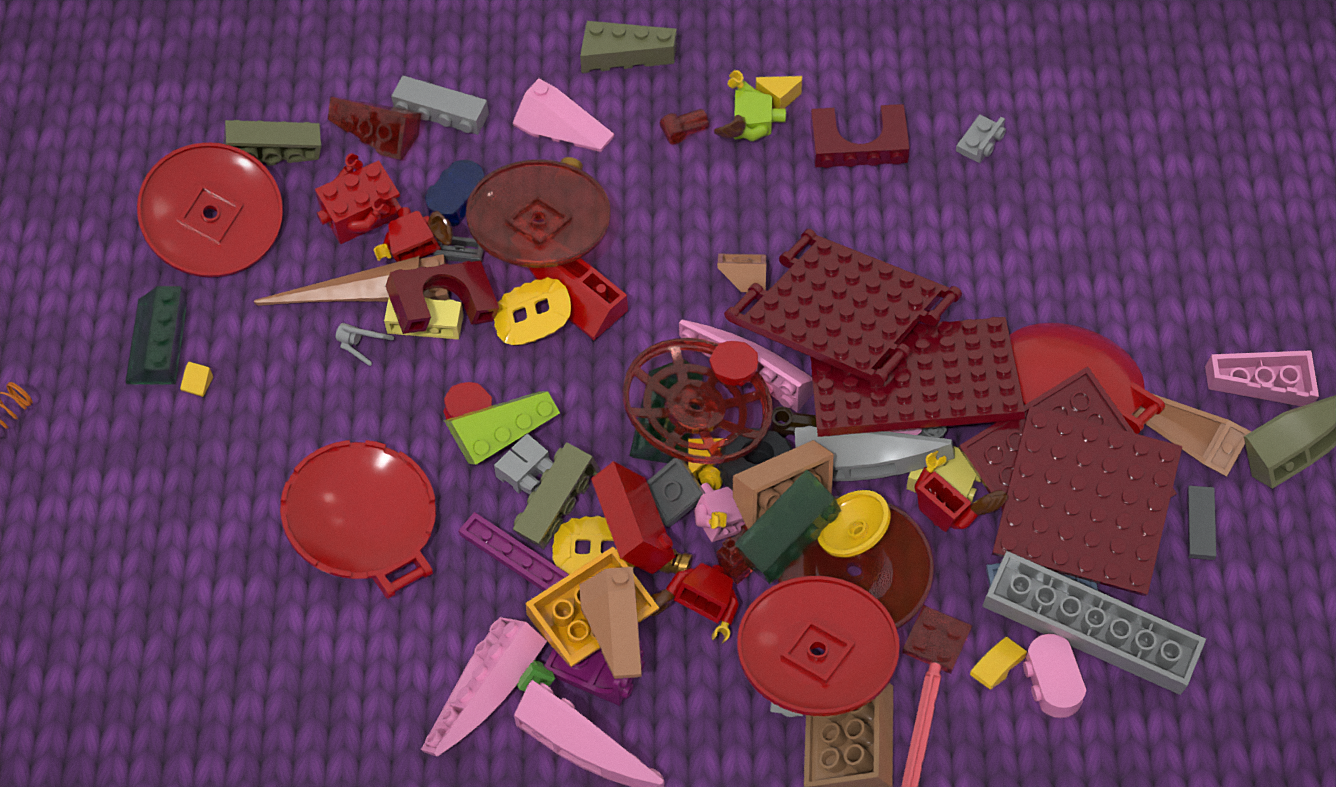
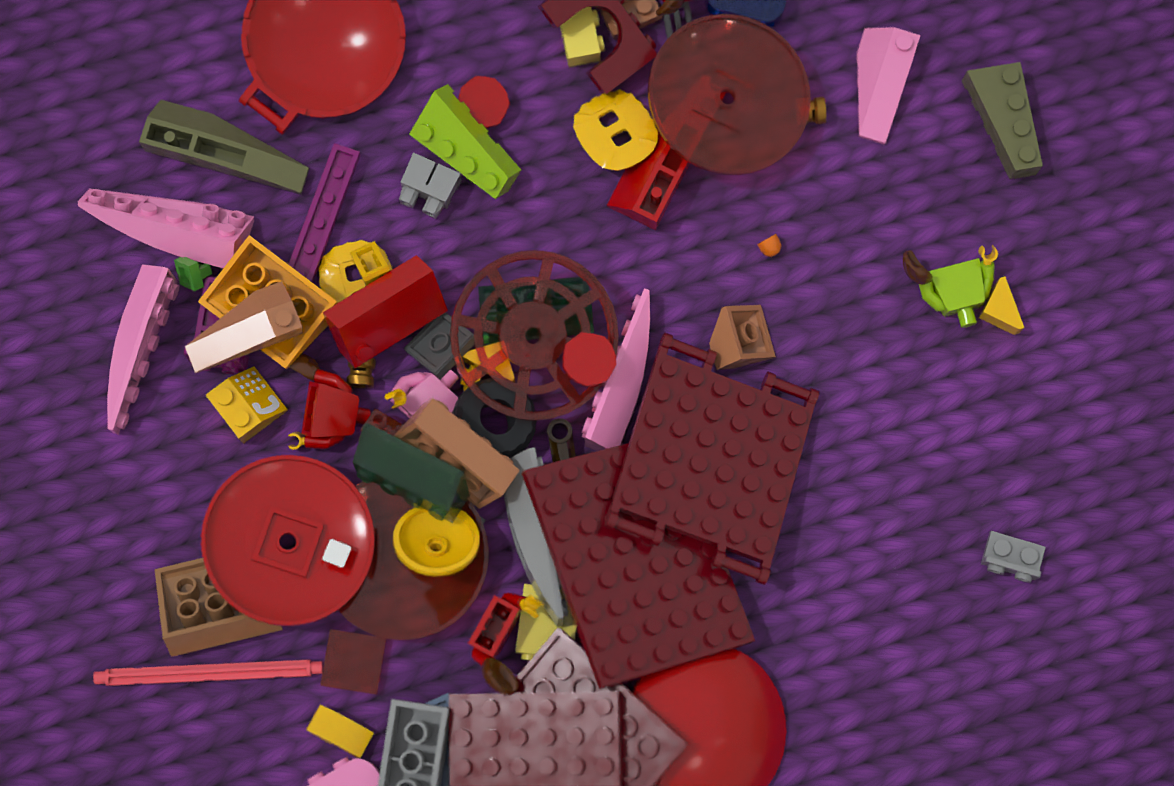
camera: 70 degrees right, 20 degrees up
olive wedge [513,442,601,550] -> none
clear red piece [659,109,709,145] -> none
dark red arch [810,104,909,168] -> none
none -> olive wedge [139,100,309,194]
none -> yellow slope [206,366,288,444]
none -> white sticker [322,539,351,567]
none -> yellow slope [350,241,390,286]
none -> orange hinge [757,234,781,257]

